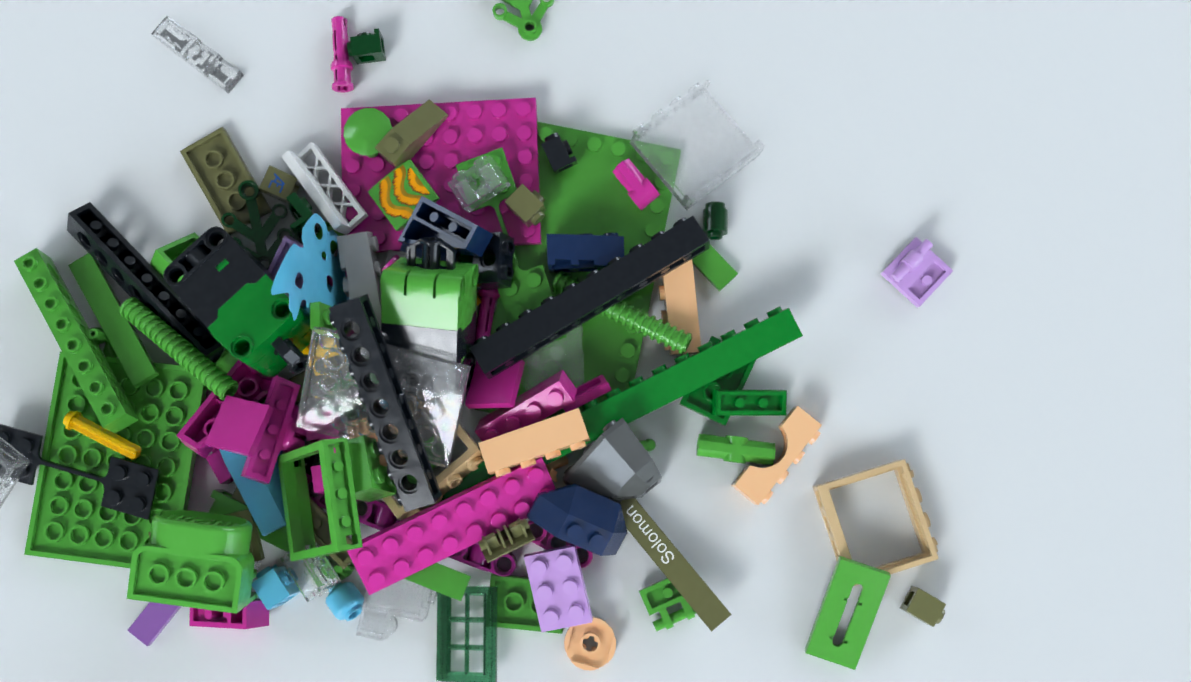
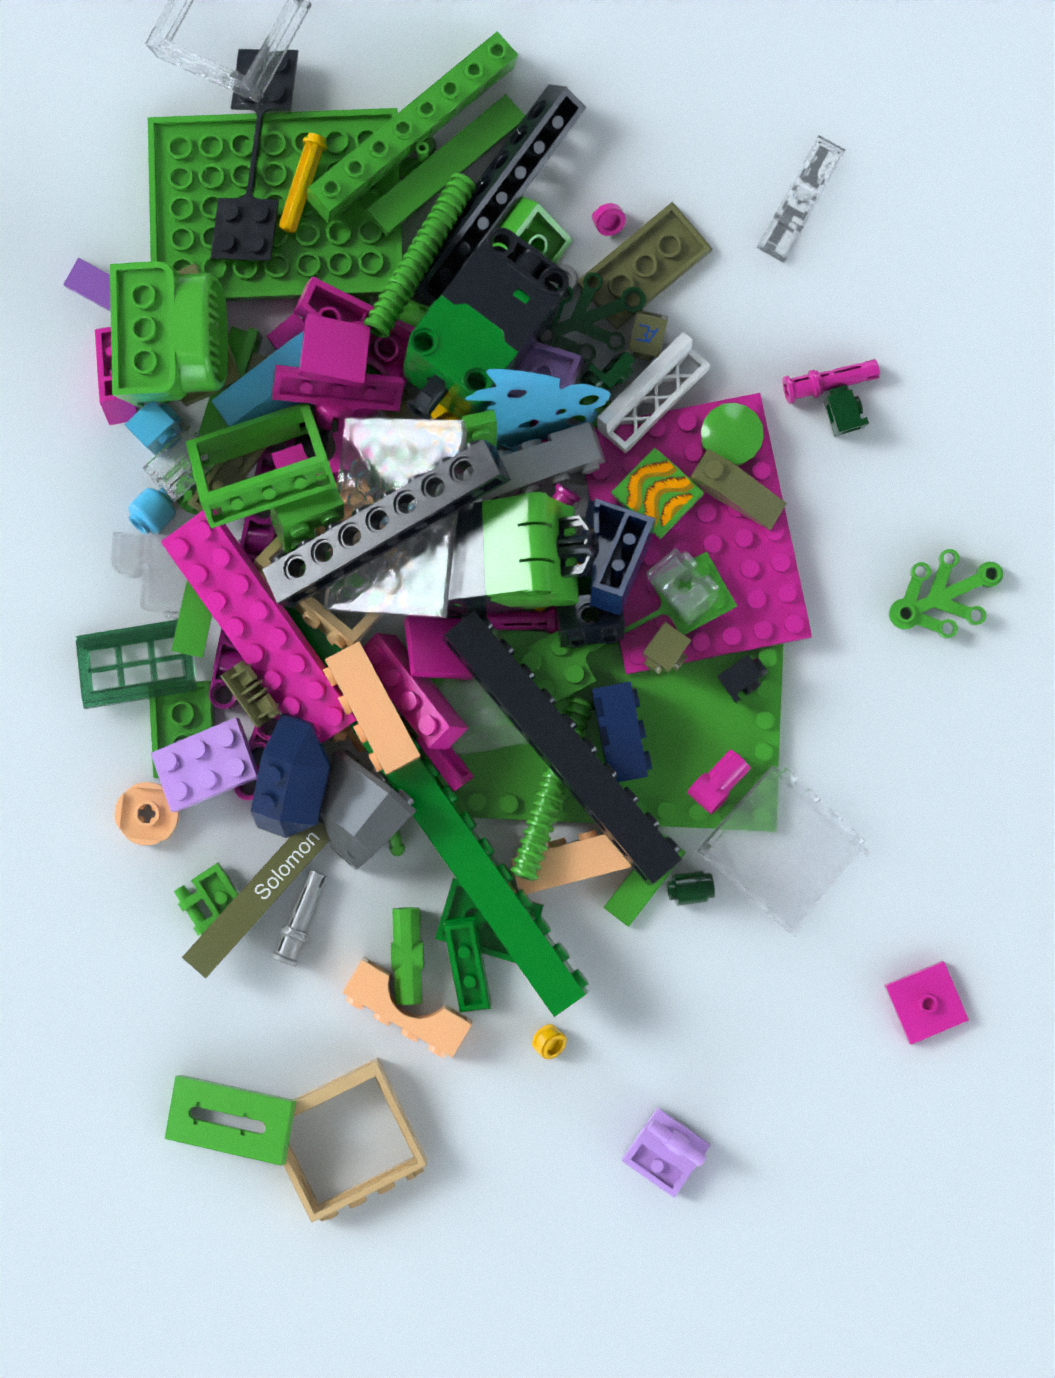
camera: 80 degrees right, 5 degrees up
olive brick [900,586,946,627] -> none
none -> light grey pin [270,870,328,967]
none -> yellow tile [532,1024,567,1060]
none -> dark pink tile [592,203,626,236]
none -> dark pink plate [884,961,969,1045]

